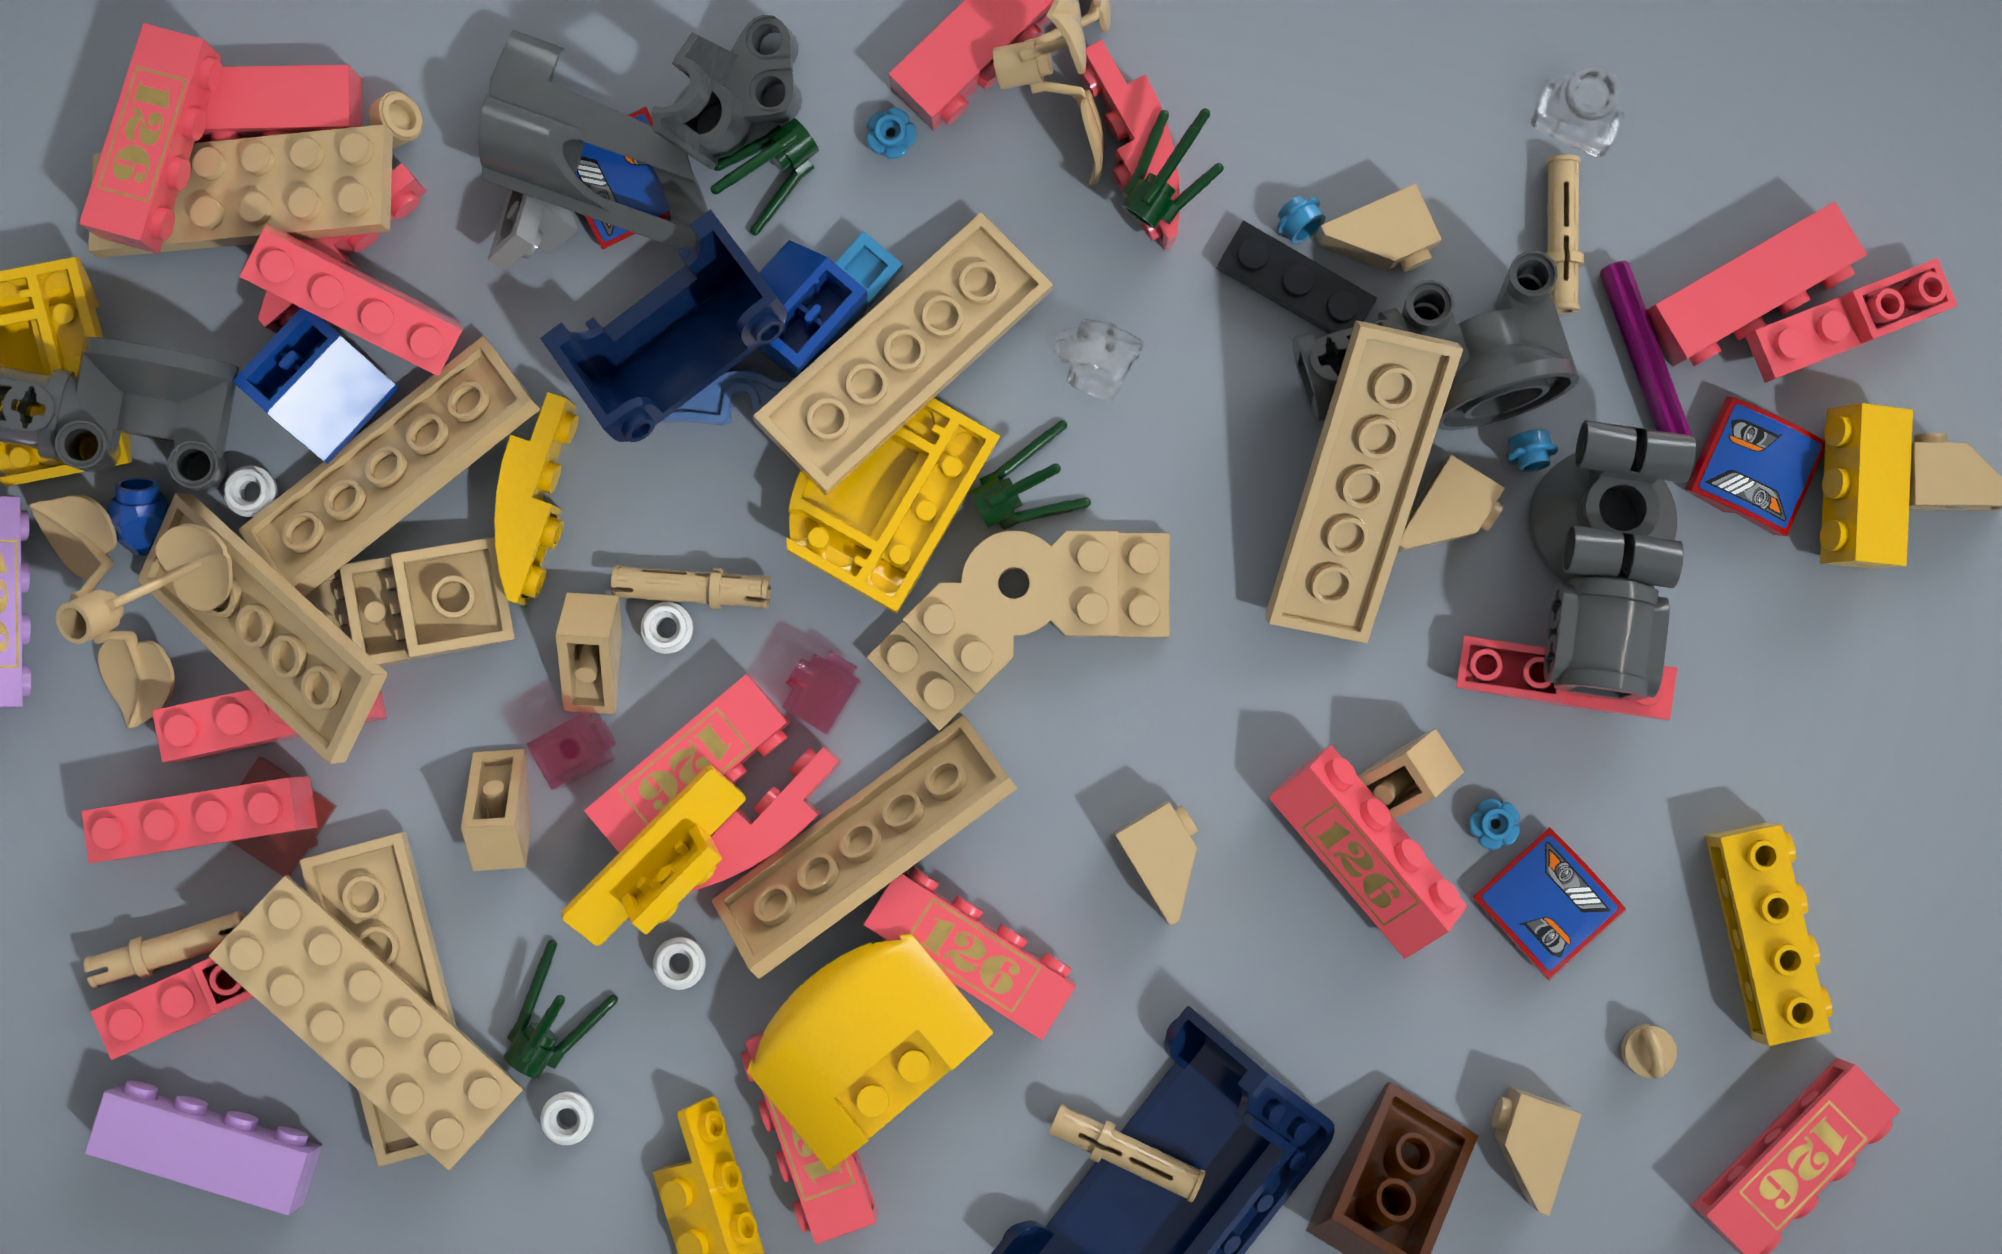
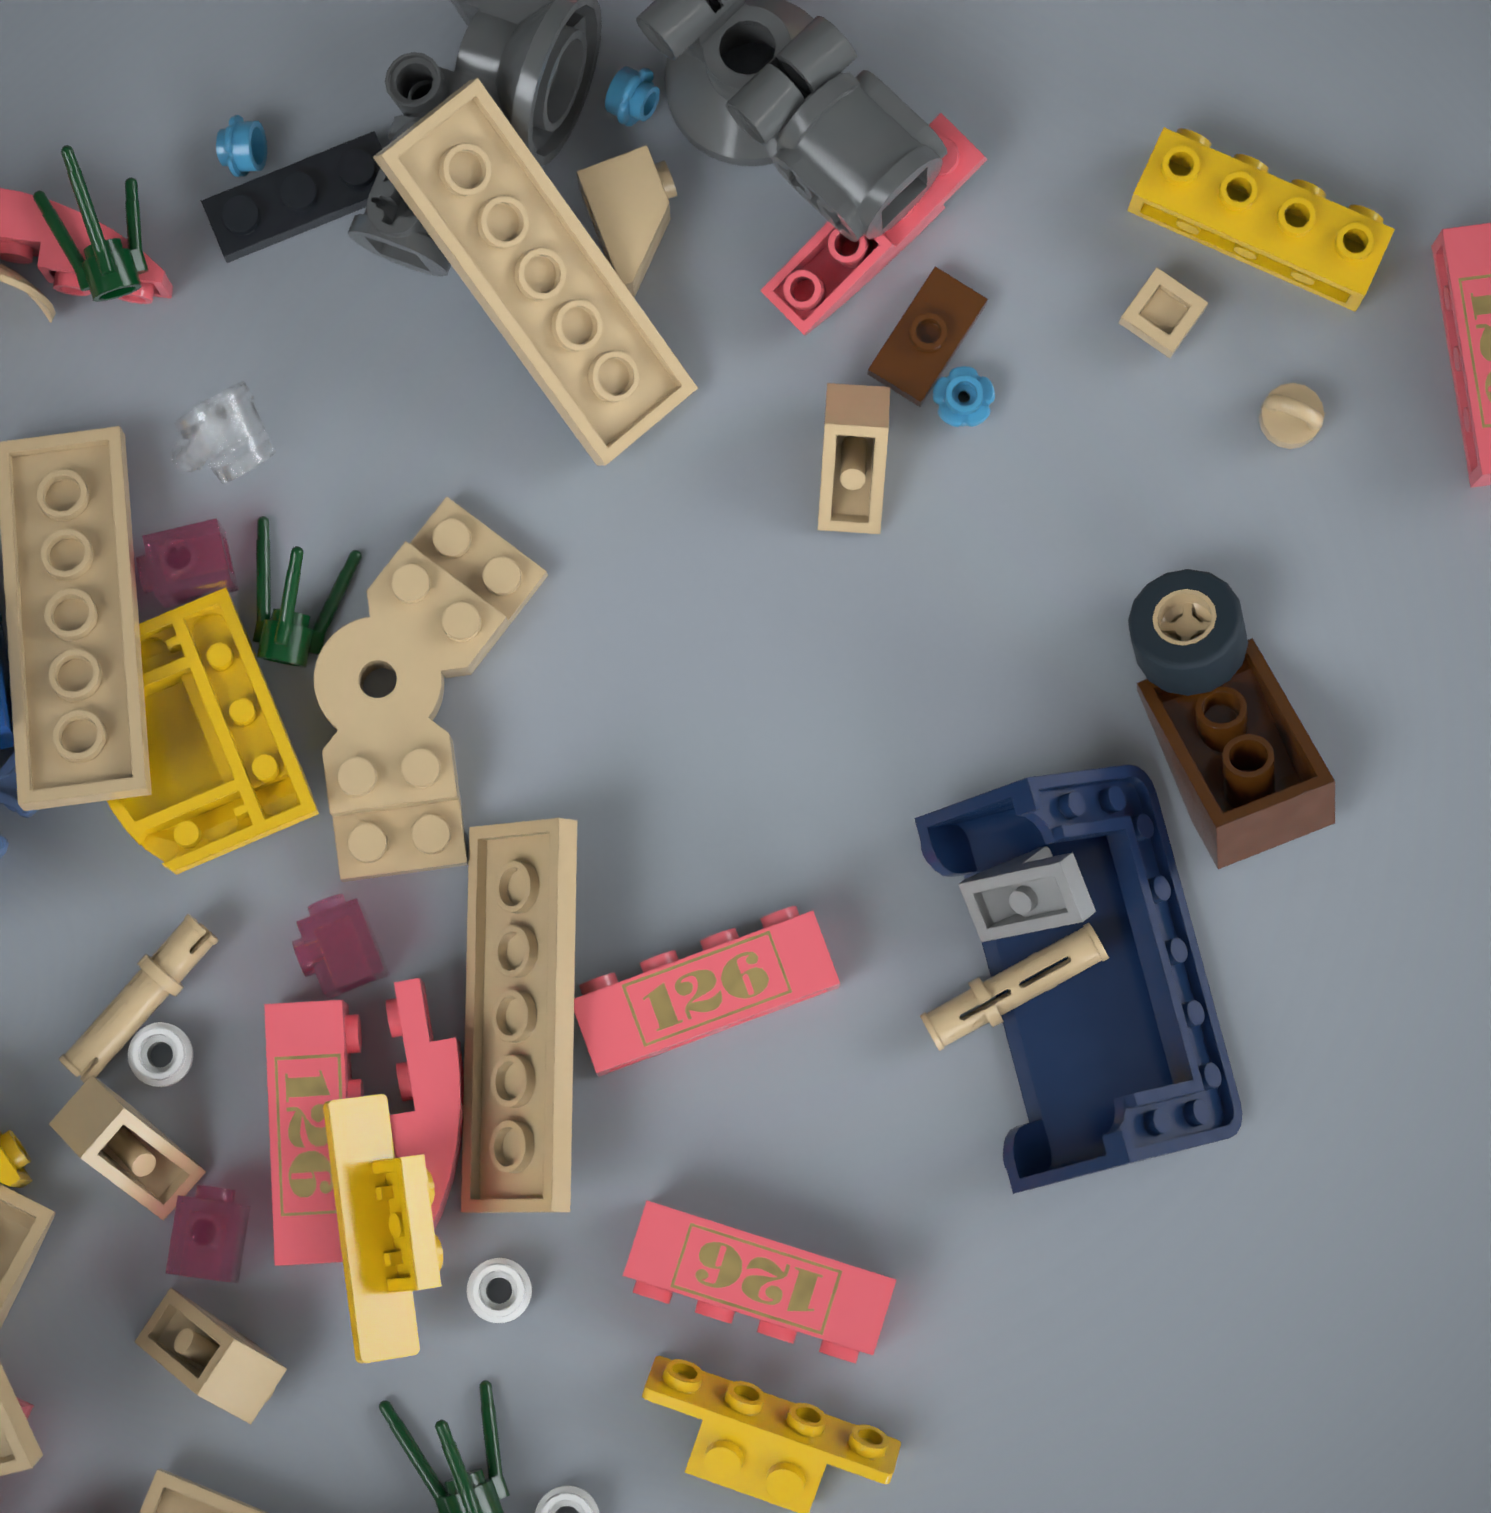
camera: 50 degrees left, 5 degrees down
yellow slope [747,933,994,1171] -> none
tan slope [1113,801,1199,926] -> none
coral brick [1268,745,1468,959] -> none
tan slope [1314,183,1442,272] -> none
slope [1473,827,1626,981] -> none
tan slope [1491,1087,1582,1216] -> none
none -> clear pink brick [136,518,239,608]
none -> reddish brown plate [867,266,988,407]
none -> light grey slope [958,846,1096,942]
none -> tan plate [1119,267,1208,358]
none -> black wheel [1128,569,1248,696]

